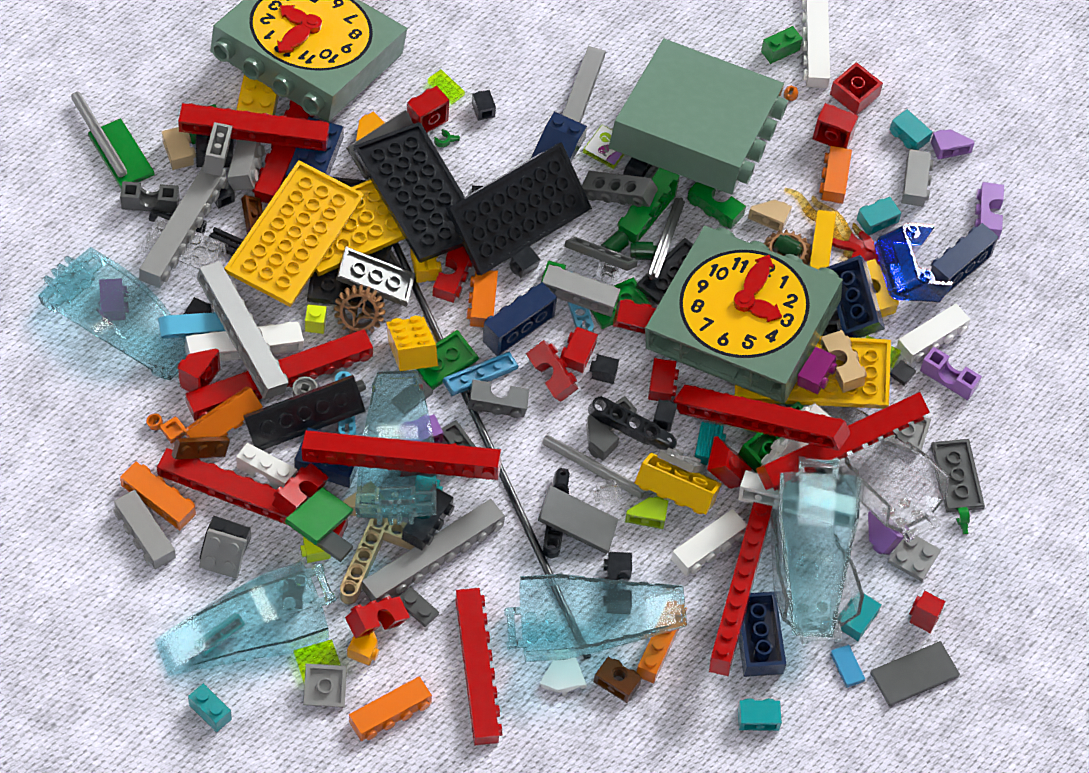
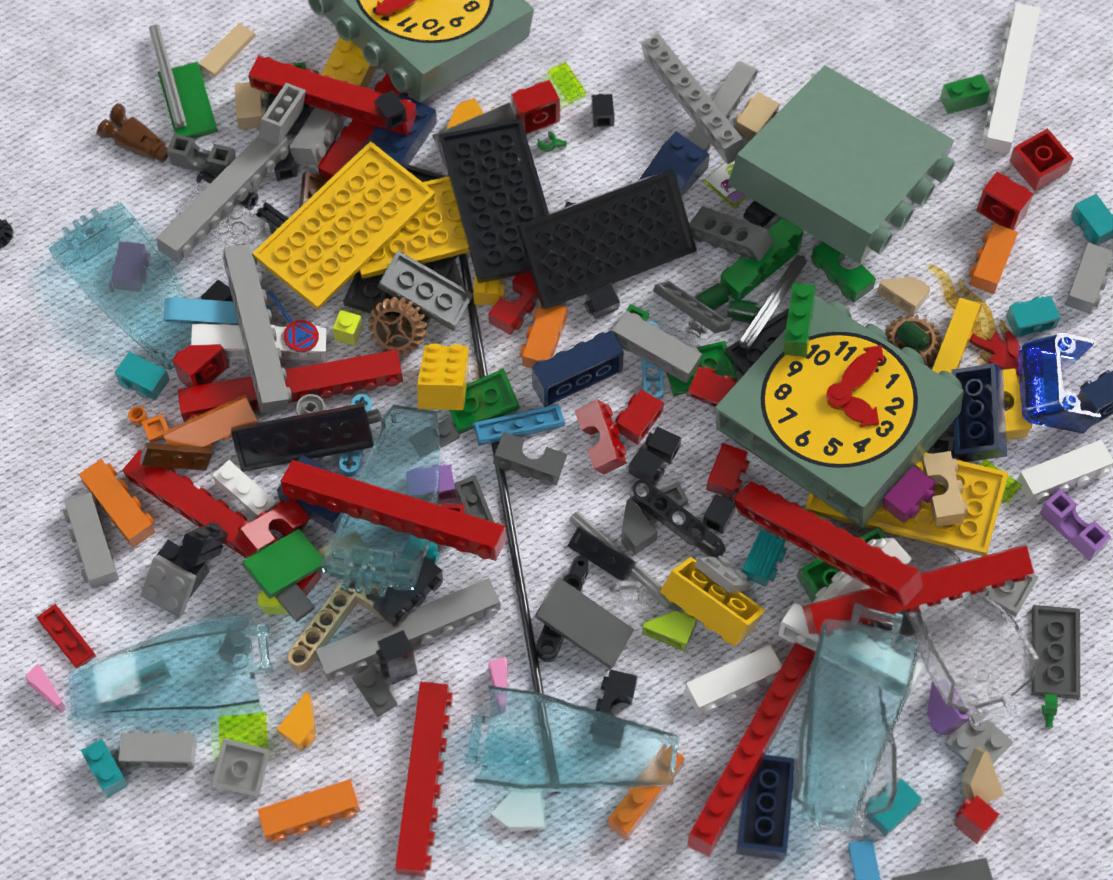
camera: 20 degrees right, 5 degrees up
red arch [345,596,410,639] -> none
reddish brown brick [593,656,642,703] -> none
red slope [707,436,752,489] -> none
orange hinge [784,85,798,101] -> none
black tile [890,360,916,386] -> none
none -> bright pink slope [25,664,66,713]
none -> red tile [36,603,96,670]
none -> reddish brown piece [96,103,168,163]
none -> teal brick [115,352,170,400]
none -> light grey brick [119,730,197,768]
none -> black brick [177,522,228,566]
none -> tan tile [199,23,255,78]
none -> piece [268,290,319,352]
none -> black brick [374,90,407,130]
none -> black brick [375,630,417,685]
none -> bright pink slope [488,657,507,712]
none -> black tile [567,527,637,582]
none -> black brick [629,447,665,484]
none -> light grey brick [641,33,744,165]
none -> tan brick [734,92,780,140]
none -> green arch [784,283,815,357]
none -> tan slope [961,747,1004,803]

